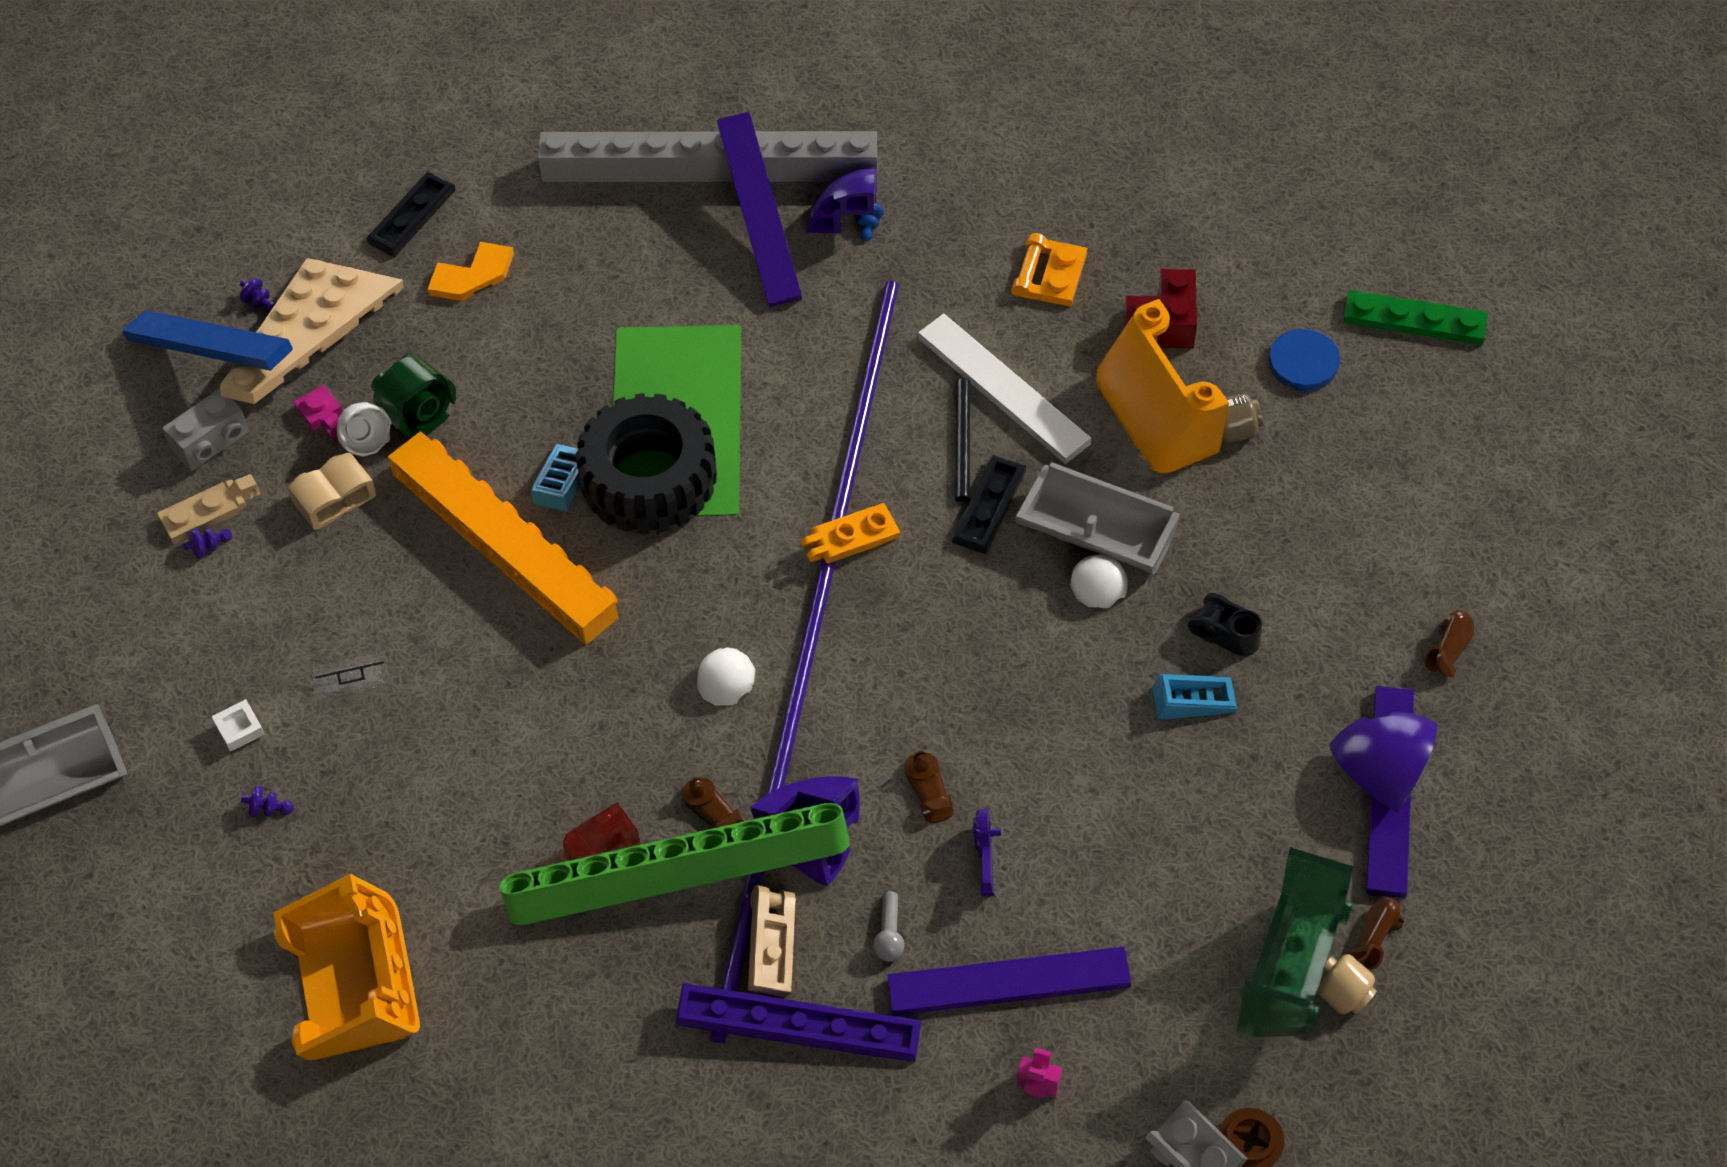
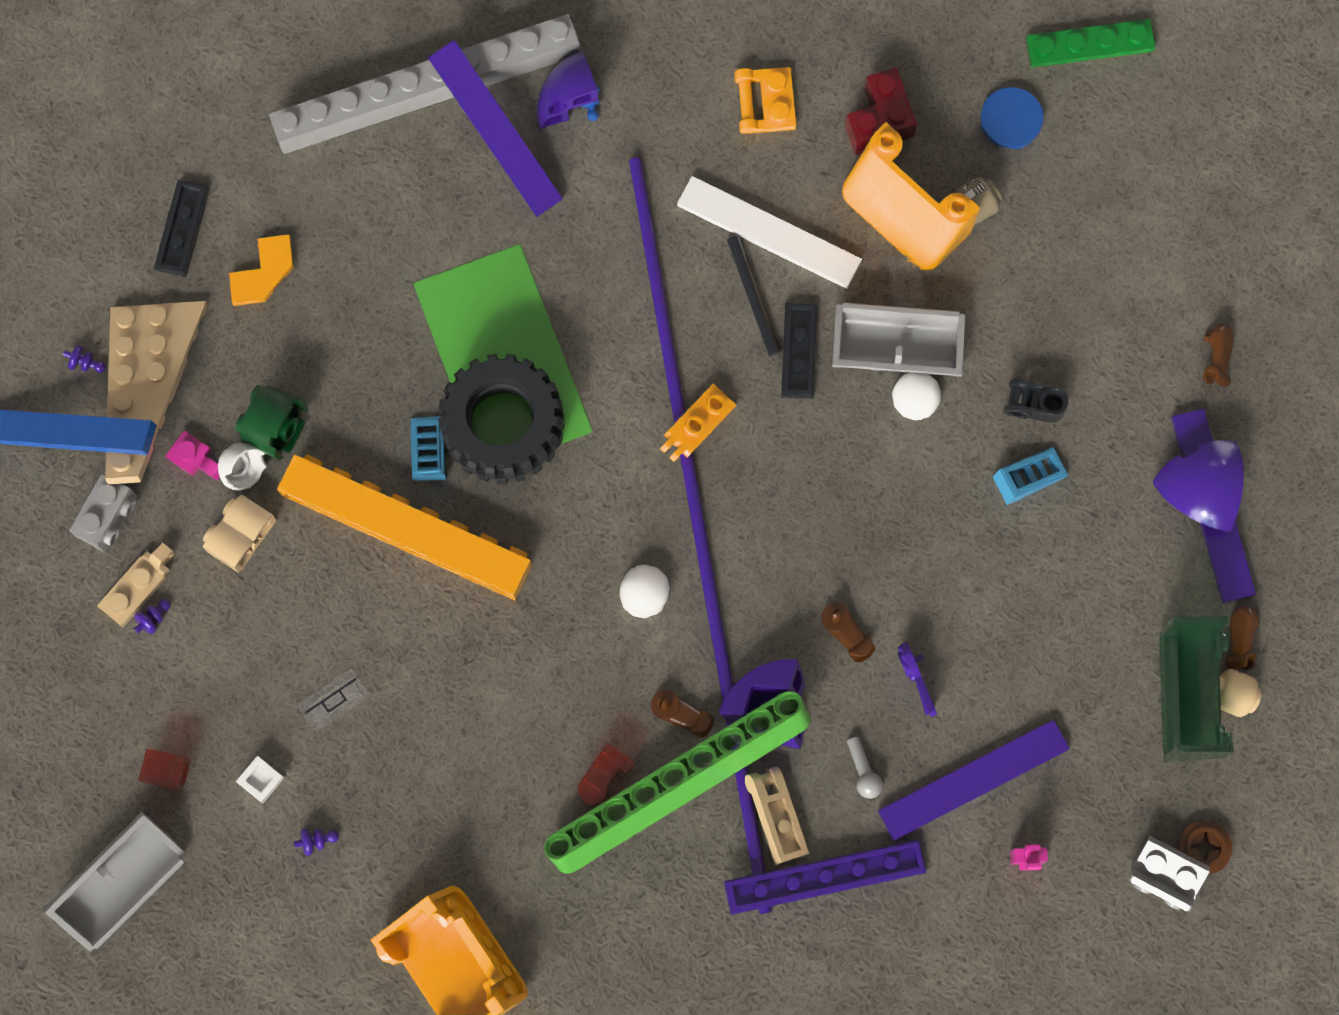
camera: 20 degrees left, 20 degrees up
none -> clear red panel [138,749,191,793]

